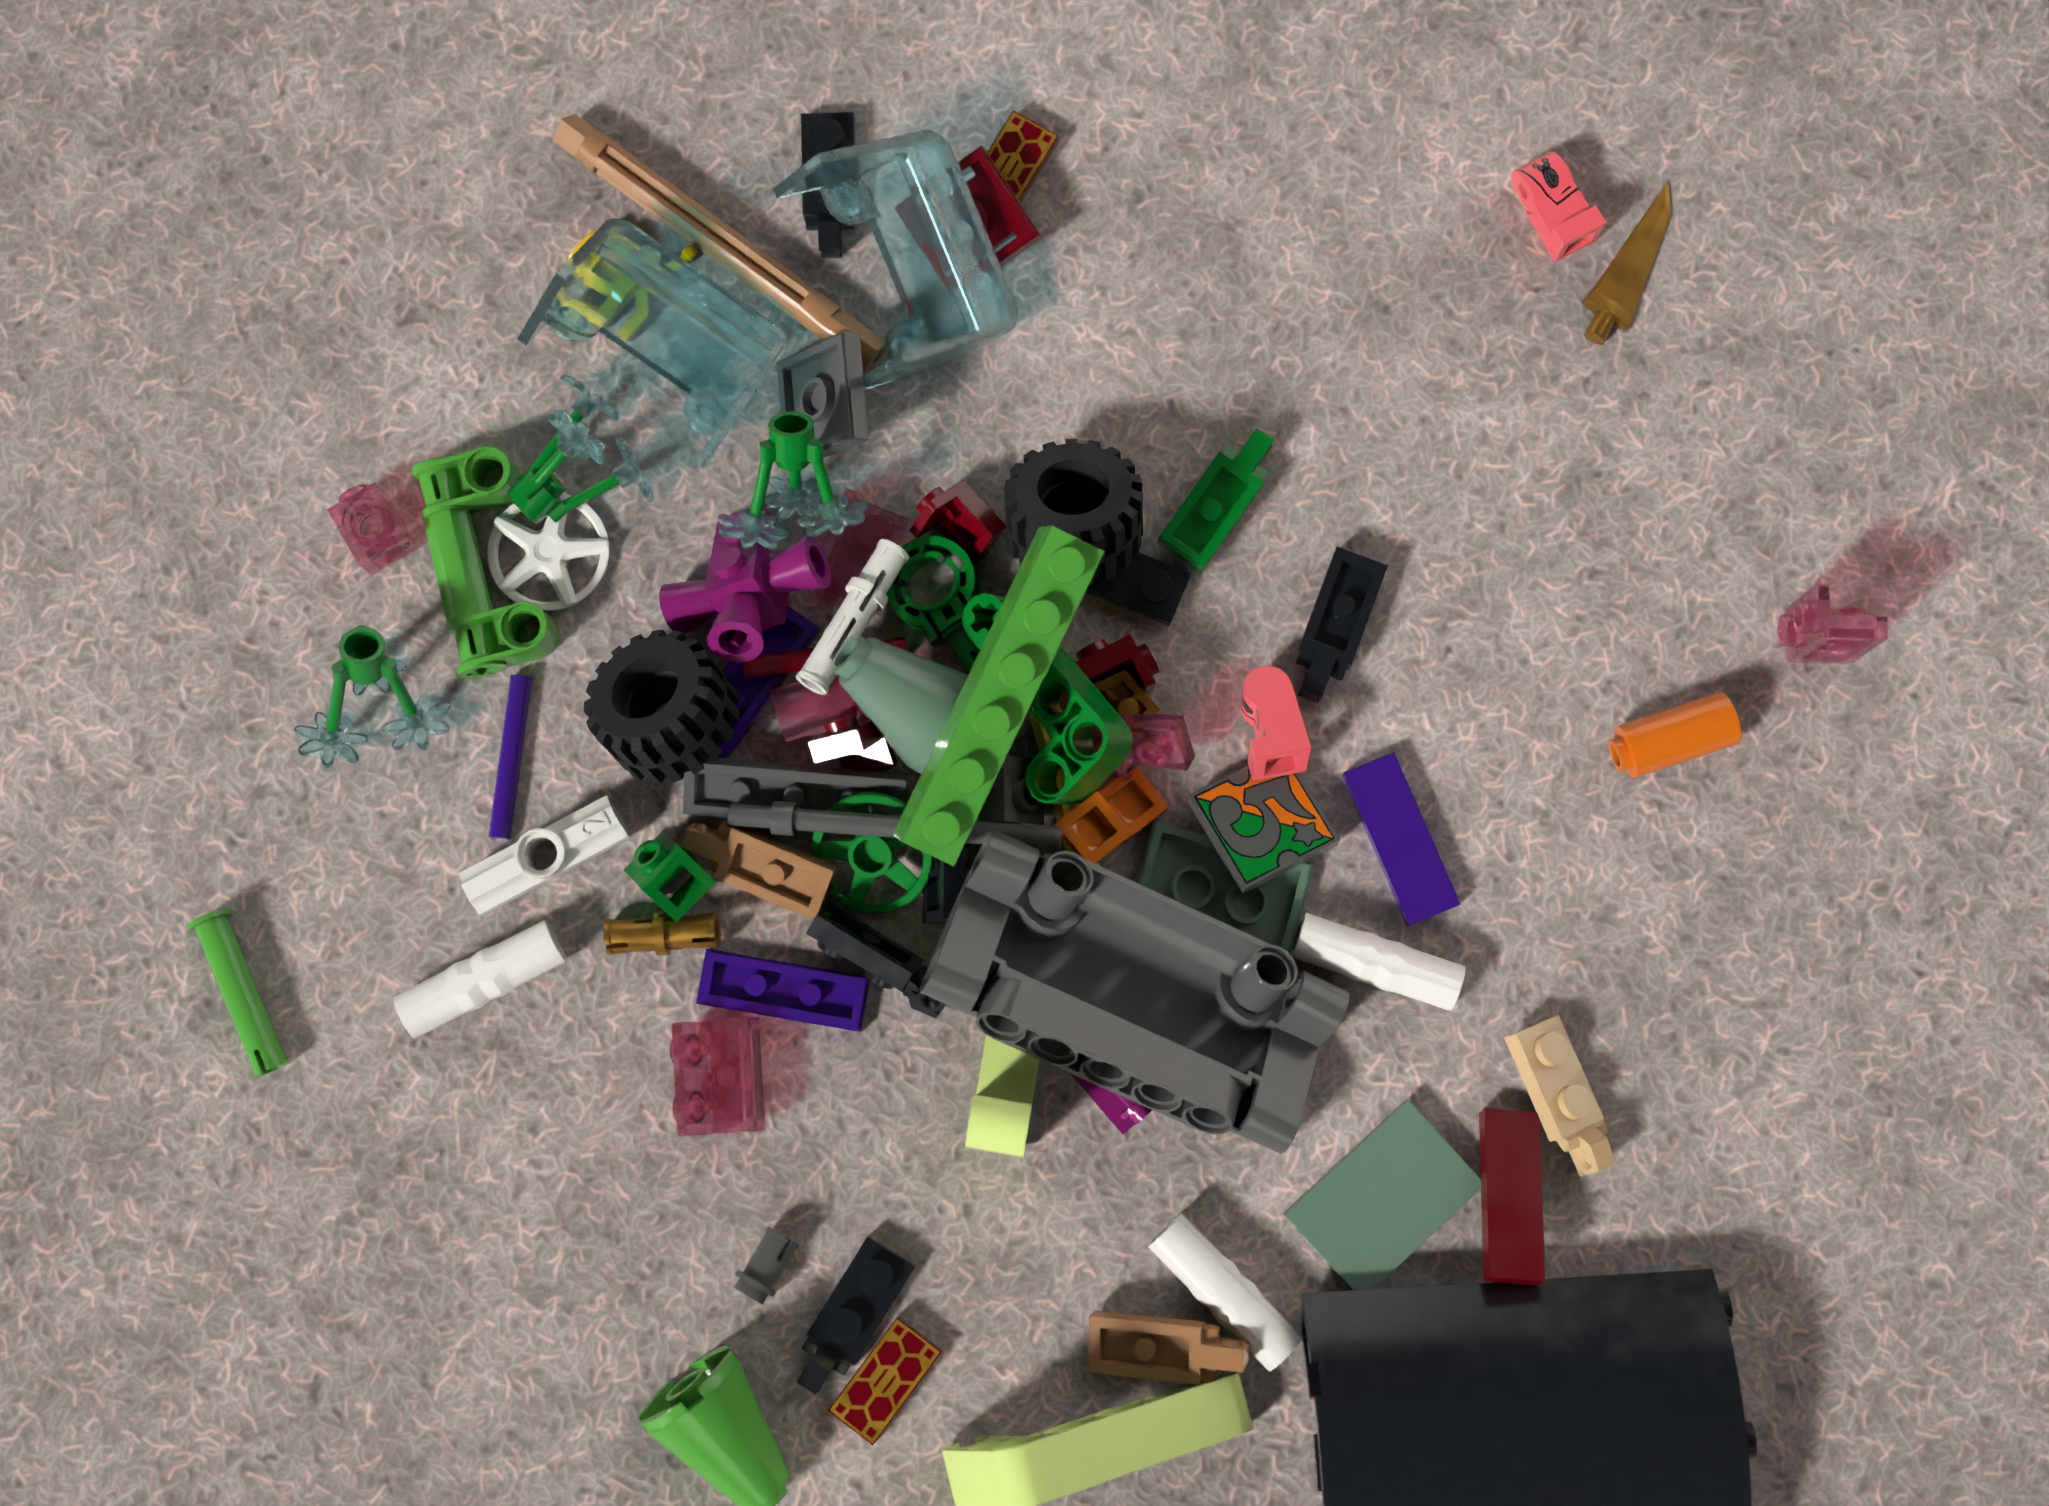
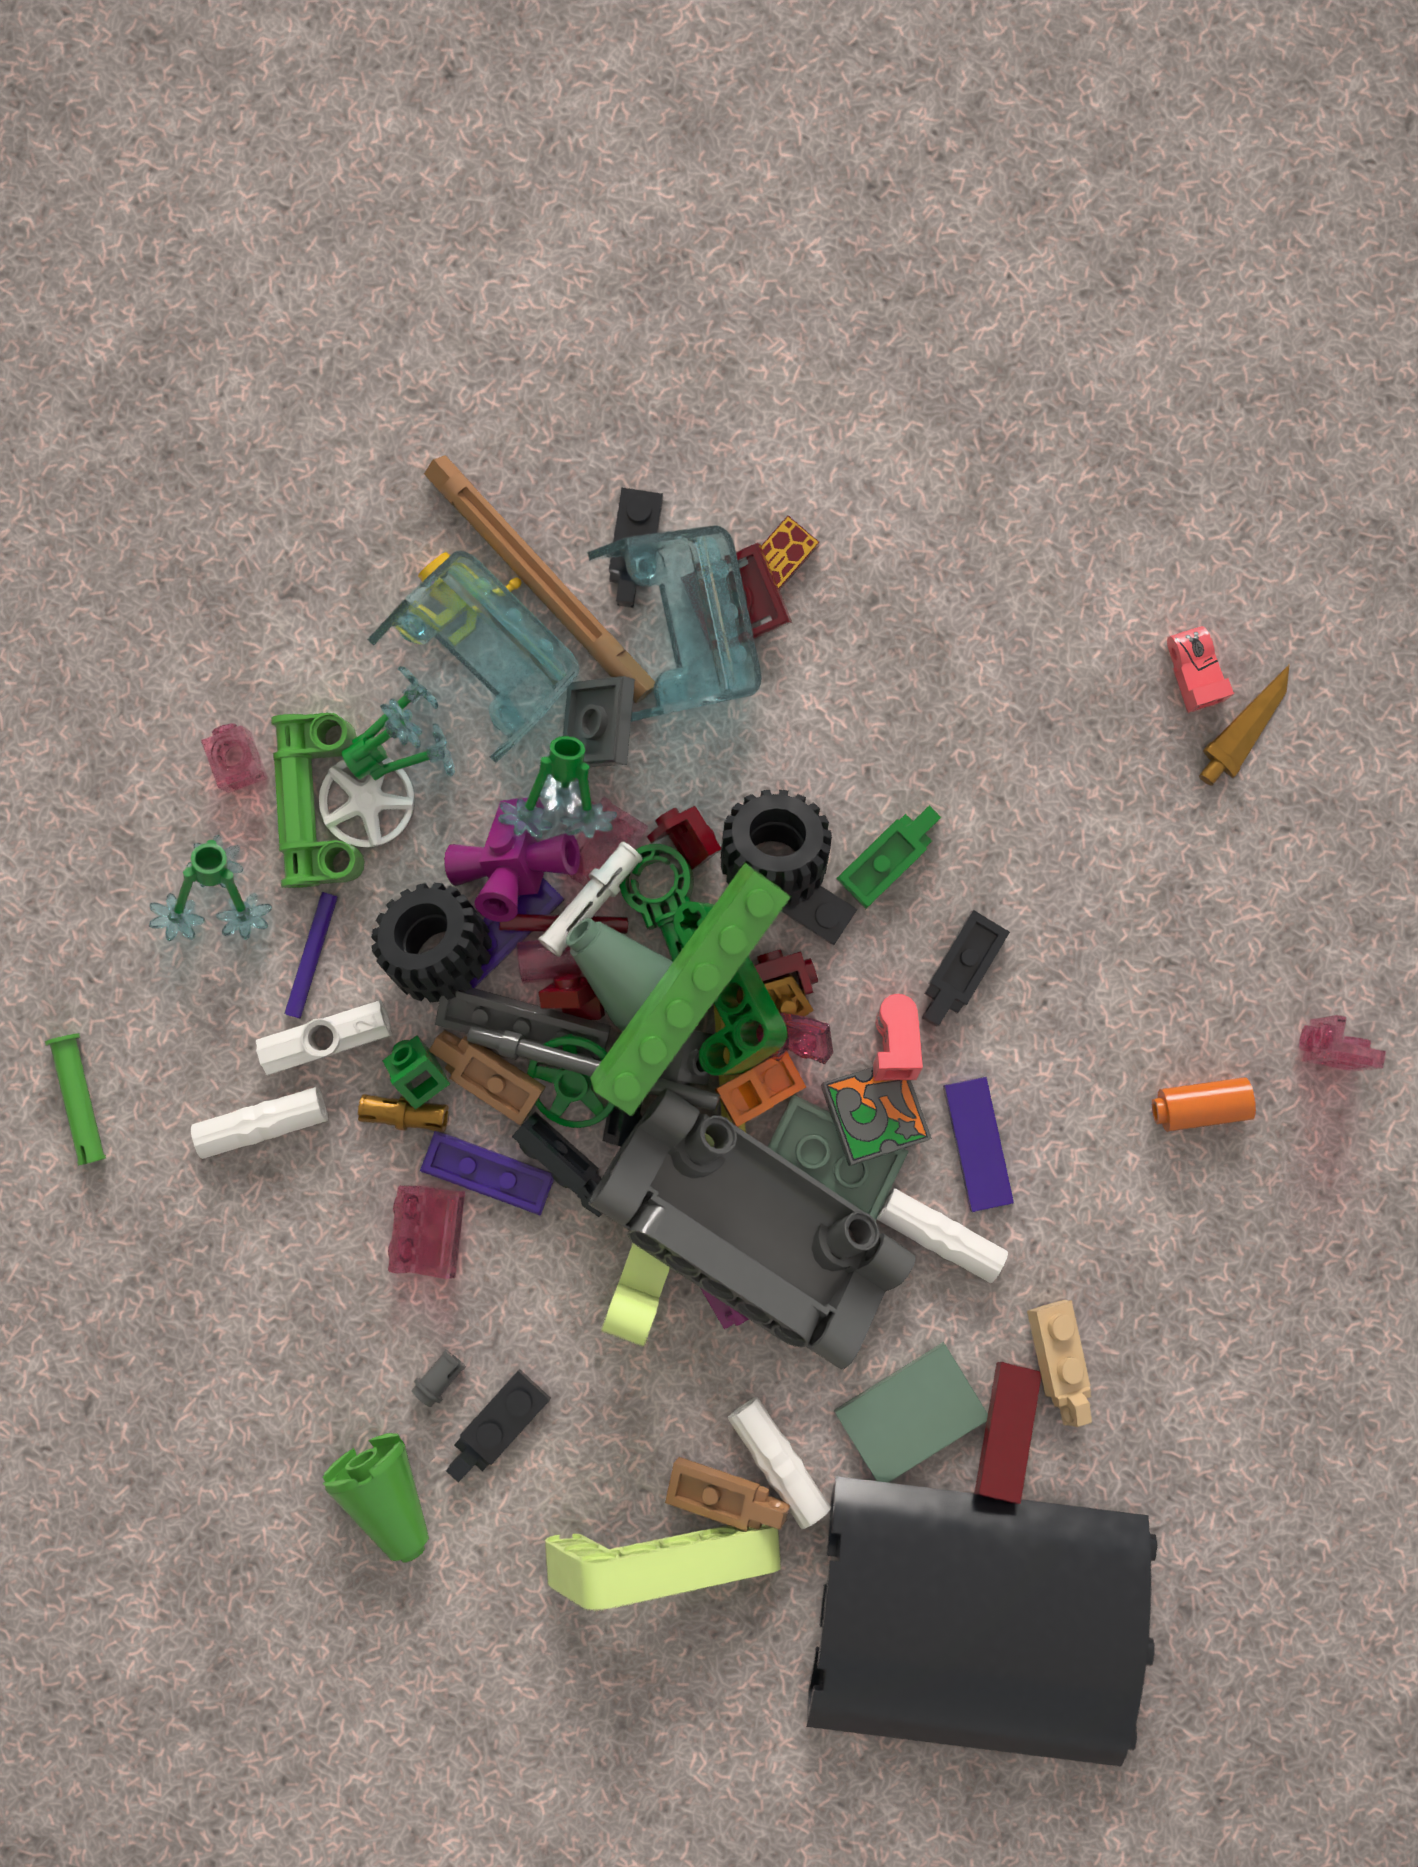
camera: 10 degrees right, 5 degrees up
tile [828,1316,943,1446] -> none

